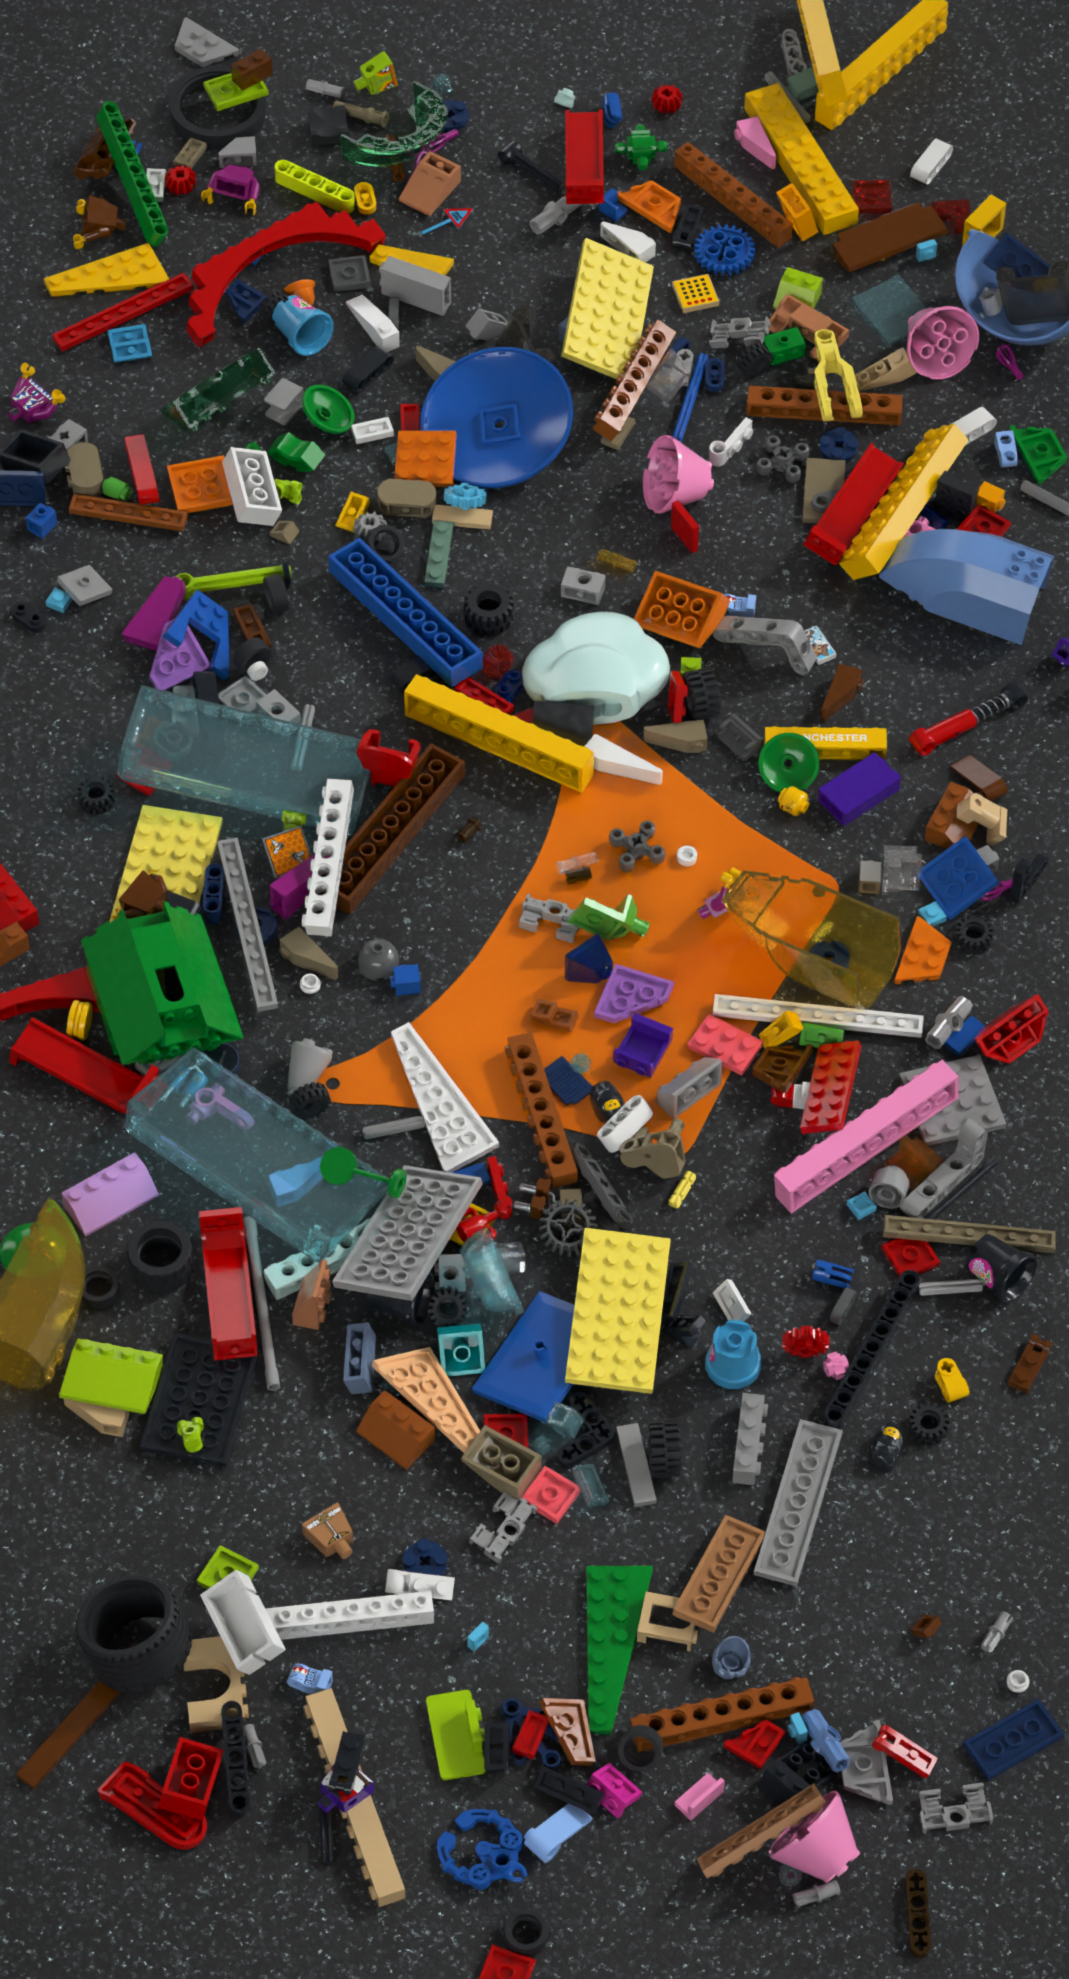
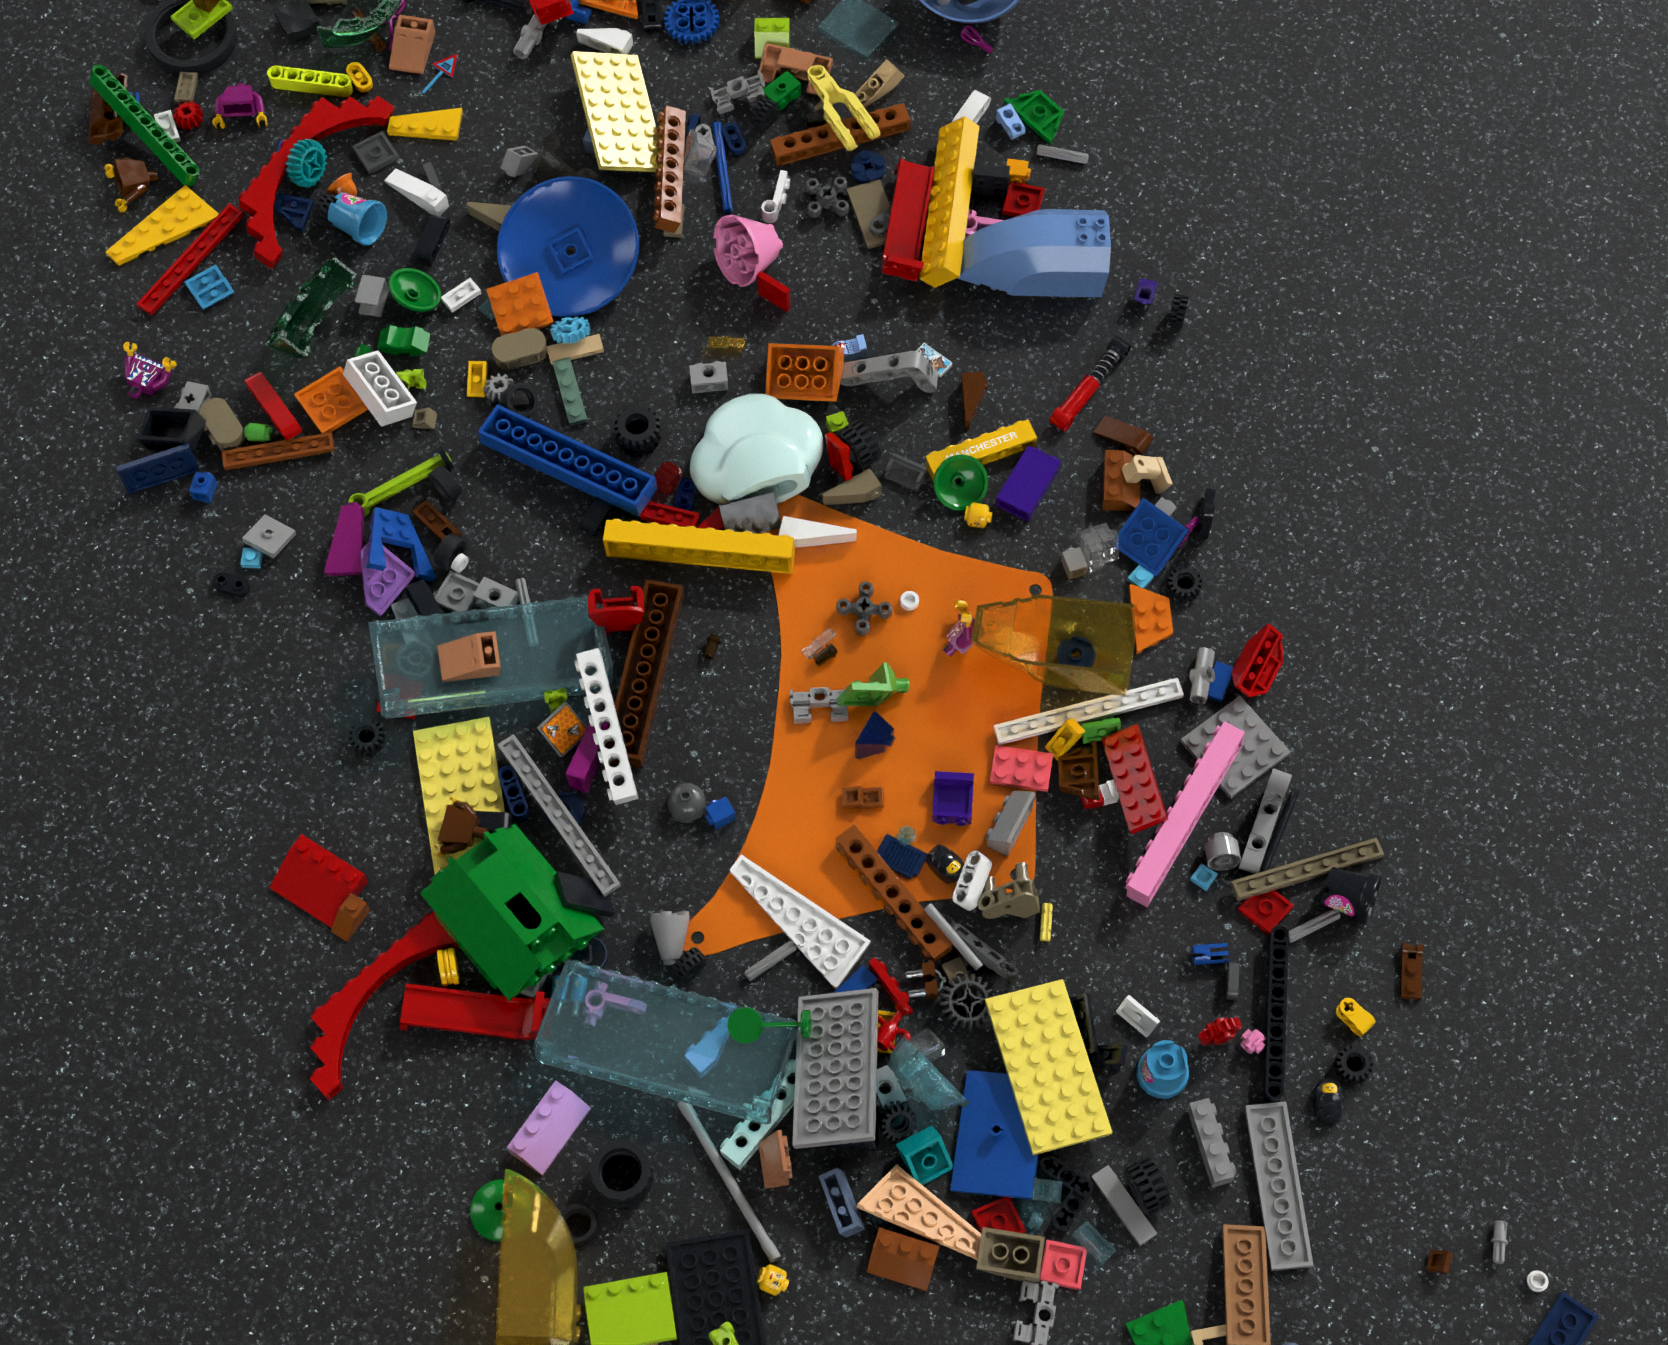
camera: 20 degrees left, 10 degrees up
red panel [199,1207,258,1361] -> none
light grey slope [219,136,257,168] -> none
dark tan slope [279,927,338,980] -> none
white plate [300,974,321,994] -> none
light grey brick [379,256,451,316] -> none
red tile [400,404,421,431] -> none
medium lavender plate [594,964,674,1023] -> none
tile [672,274,719,313] -> none
clear orange bracket [886,1135,945,1190] -> none
bright pink cone [907,306,979,379] -> none
clear blue plate [918,503,950,529] -> none
none -> teal gear [286,139,327,187]
none -> nougat slope [437,631,501,682]
none -> black tile [554,872,615,917]
none -> yellow head [756,1264,789,1296]
none -> light grey piece [924,903,983,971]

